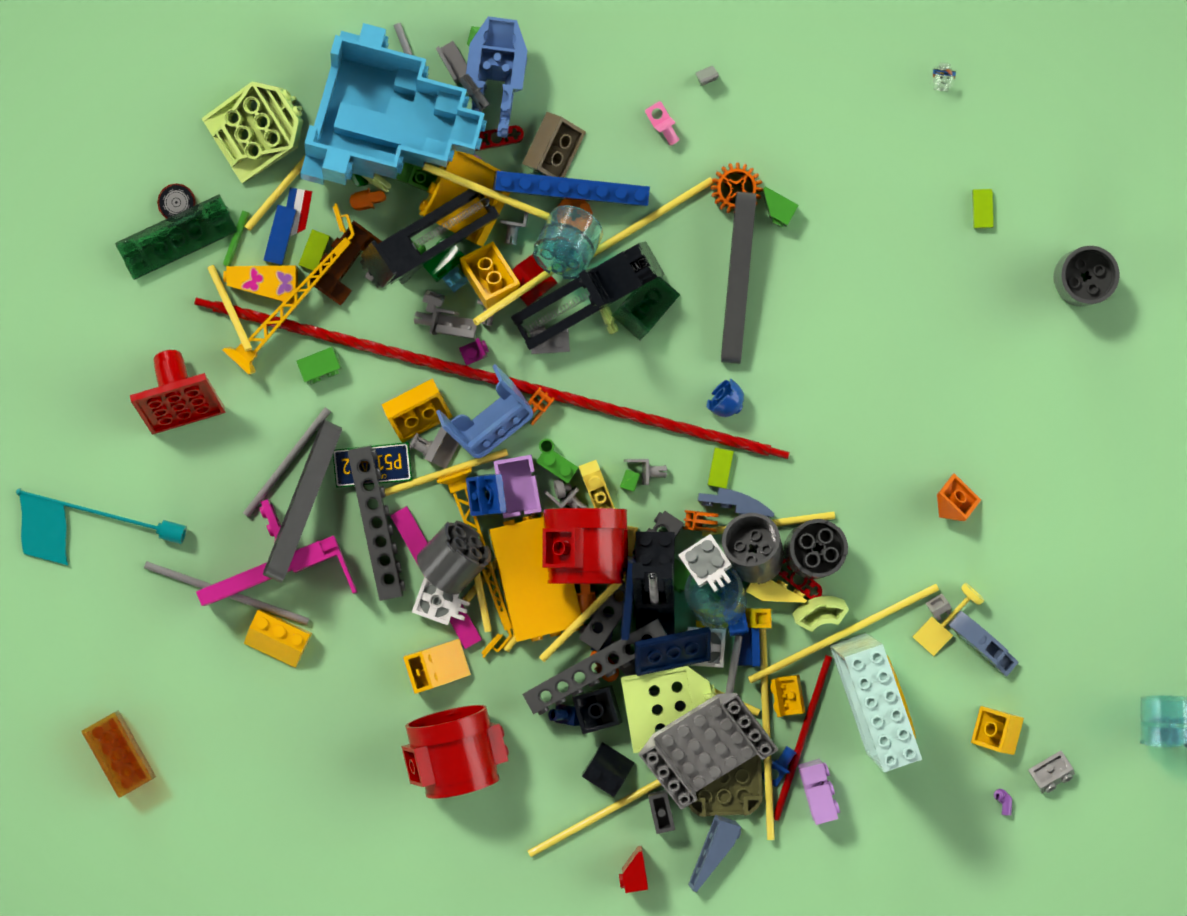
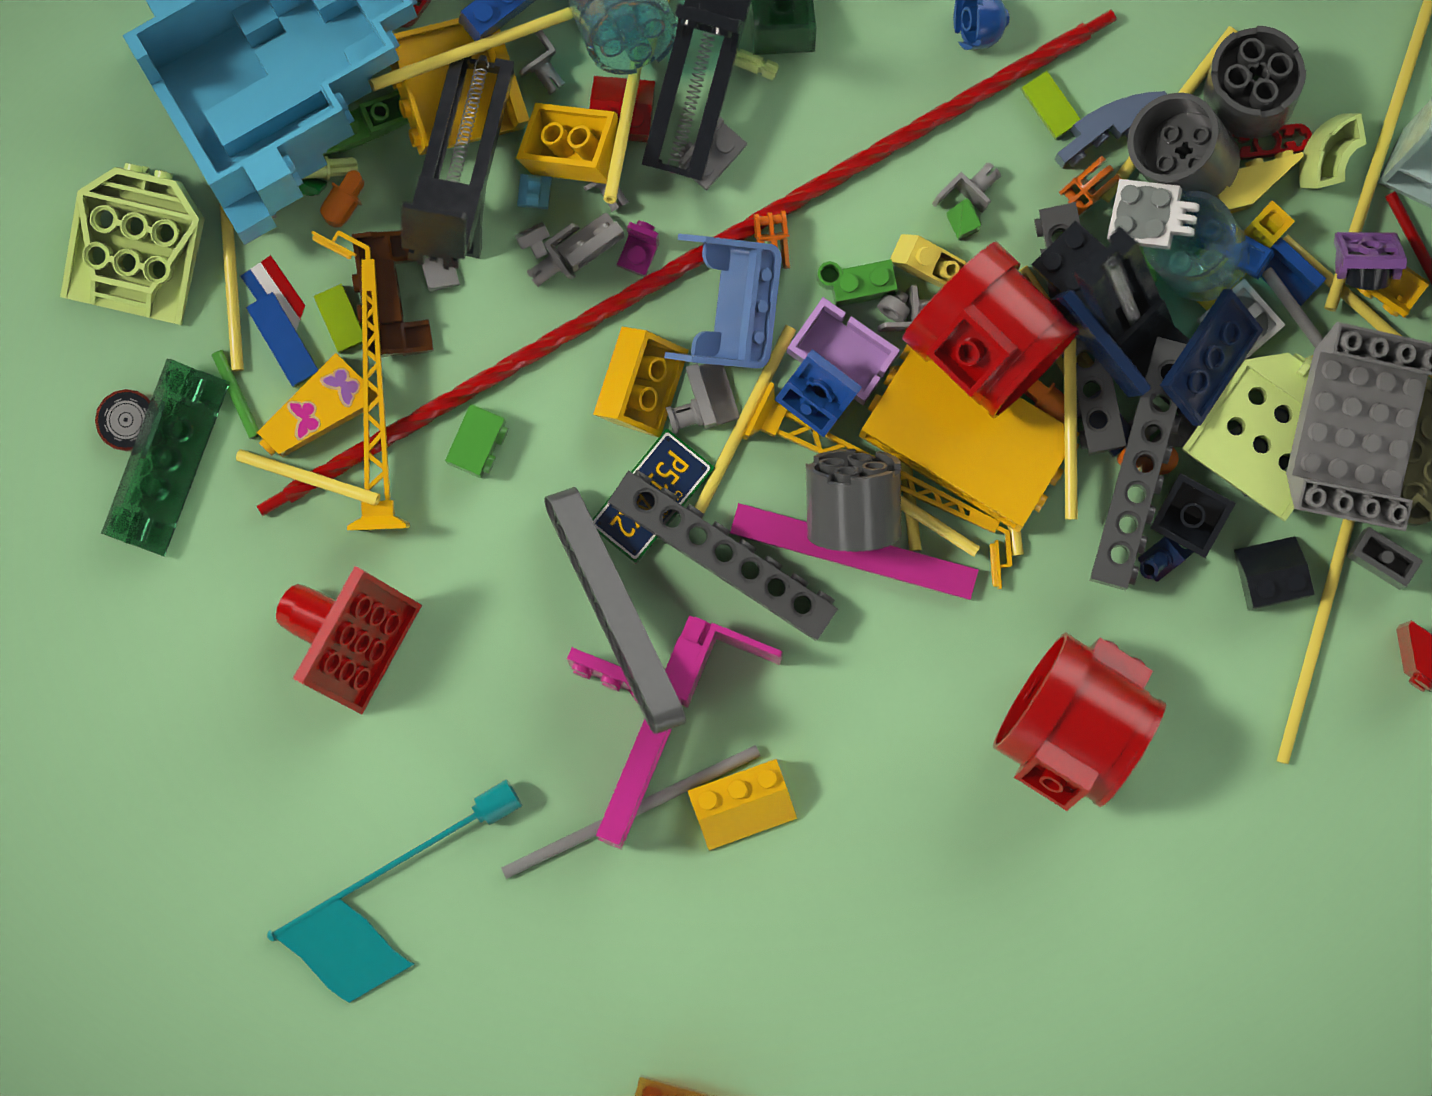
camera: 45 degrees left, 5 degrees down
light grey piece [243,407,331,517] -> none
yellow slope [403,639,471,694] -> none
white piece [412,577,470,625] -> none
green brick [423,236,464,282] -> none
none -> medium lavender piece [1334,232,1407,290]

